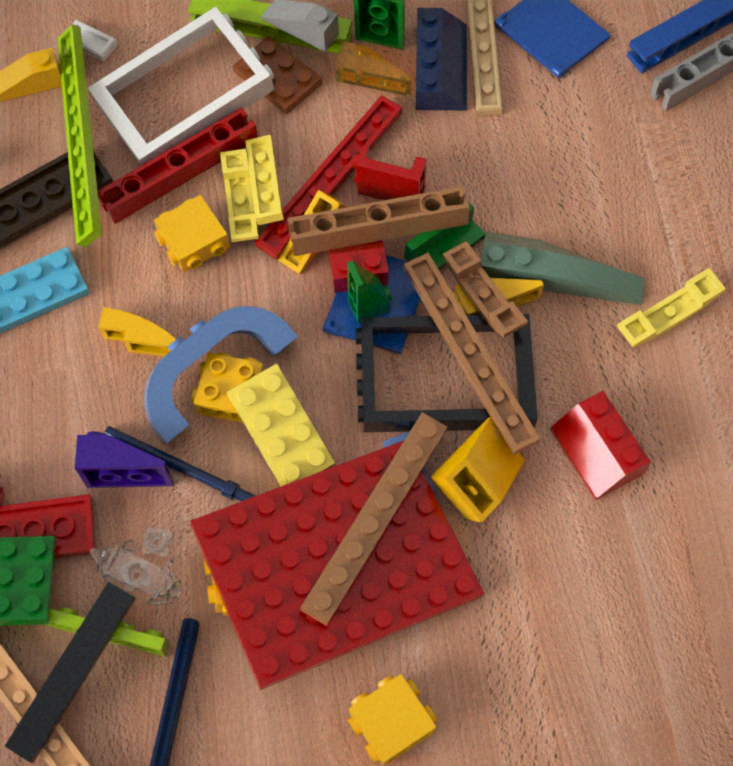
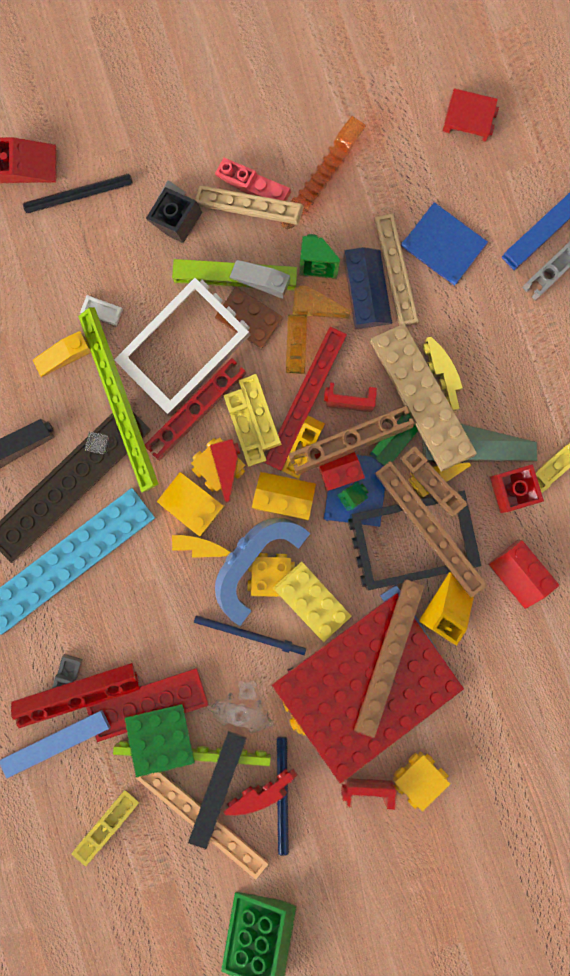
camera: 15 degrees left, 20 degrees up
dark purple slope [75,431,173,488] -> none
none -> clear plate [85,431,109,455]
none -> yellow slope [157,472,225,537]
none -> red slope [209,439,241,503]
none -> red slope [224,769,298,815]
none -> yellow slope [252,472,316,521]
none -> clear yellow slope [286,315,307,374]
none -> red panel [341,778,396,810]
none -> tan plate [370,324,477,472]
none -> light yellow slope [423,337,463,412]
none -> red slope [490,464,544,513]

